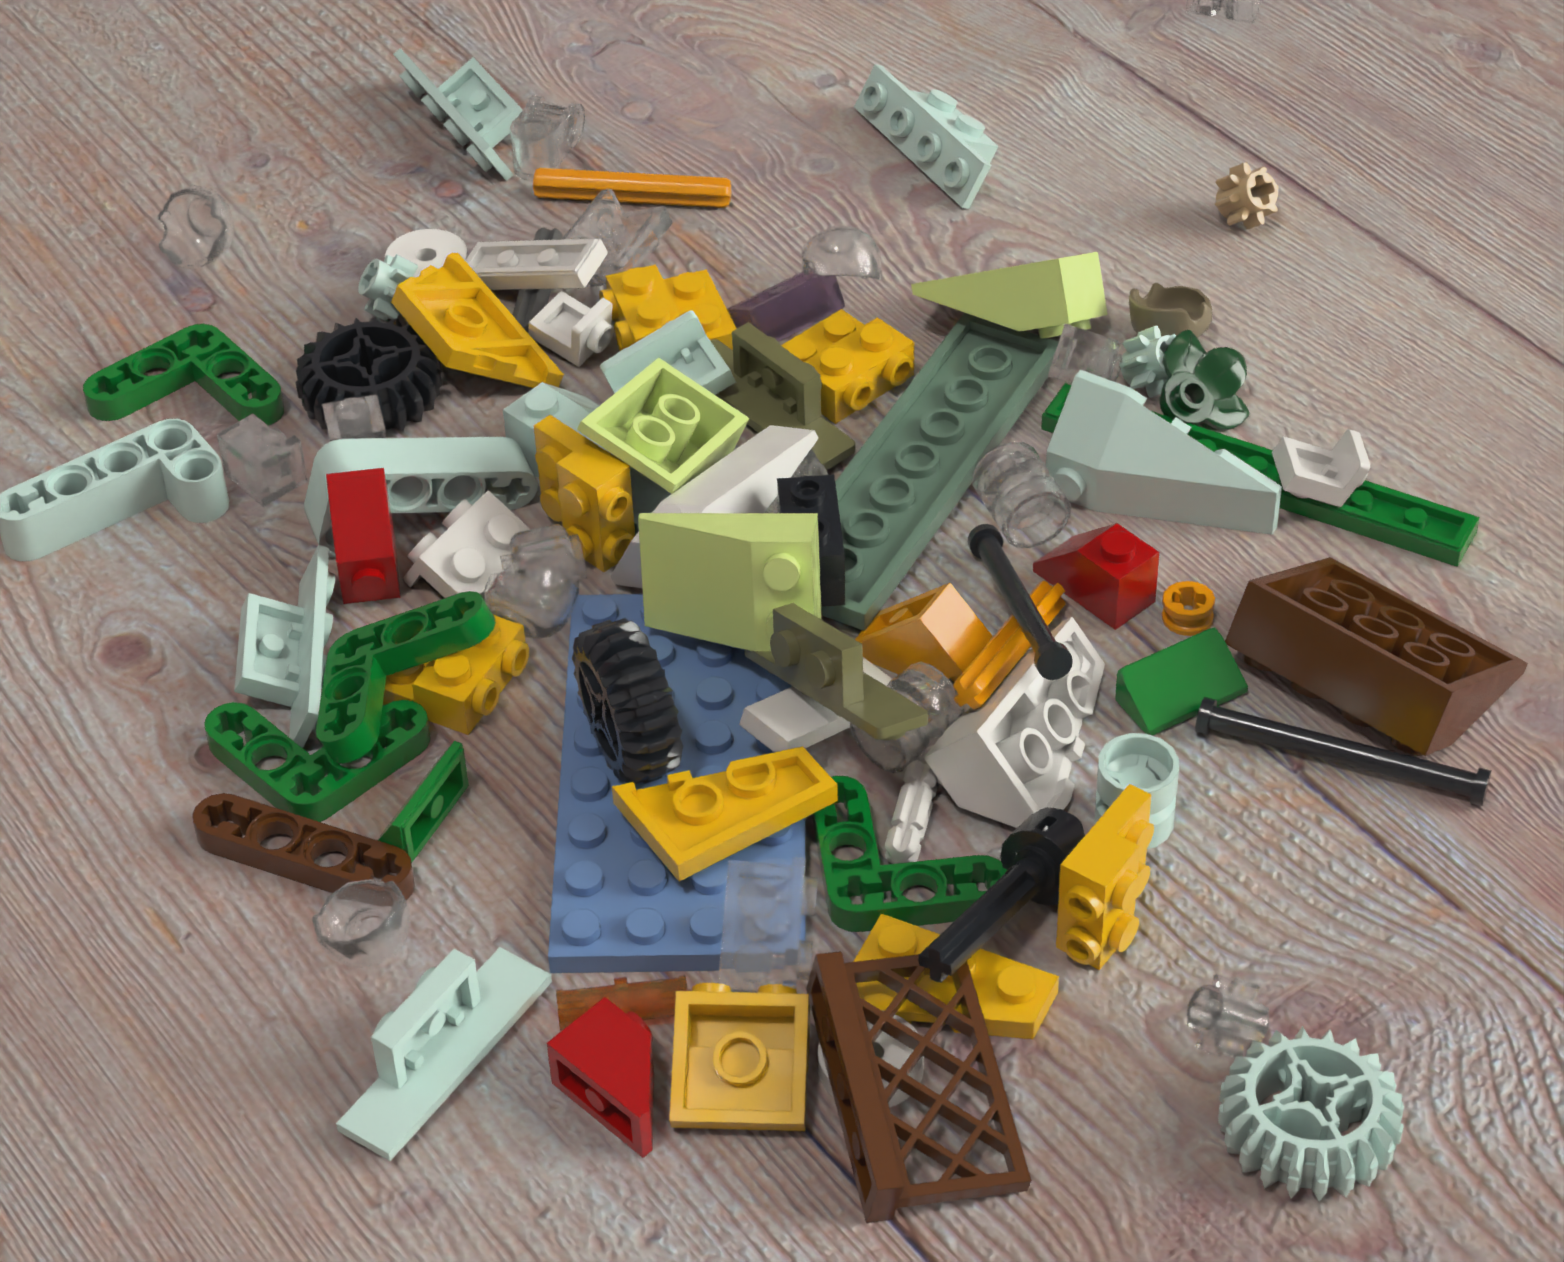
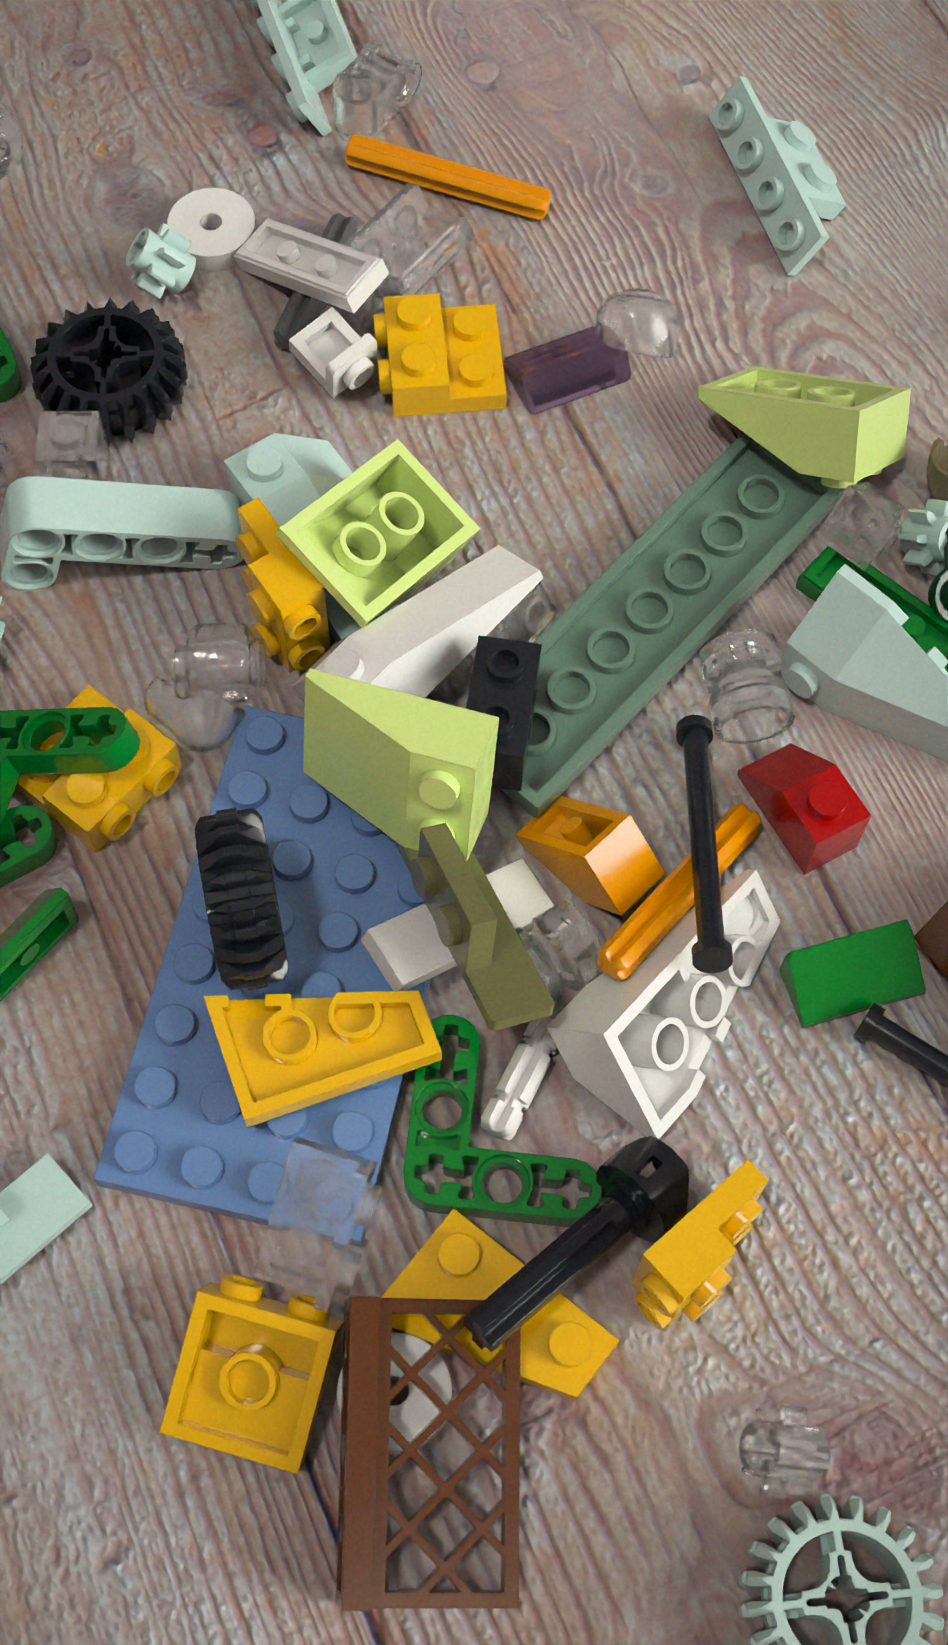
camera: 10 degrees right, 20 degrees up
red slope [326,468,401,604] -> none
yellow wing [391,253,564,388] -> none
white bracket [402,490,538,598] -> none
red slope [547,997,654,1158] -> none
clear orange pin [556,975,687,1031] -> none
light aqua bracket [600,311,736,395] -> none
olive bracket [711,322,856,475] -> none
yellow plate [781,309,914,424] -> none
light aqua wheel [1094,733,1179,849] -> none
light orange bush [1162,581,1215,636] -> none

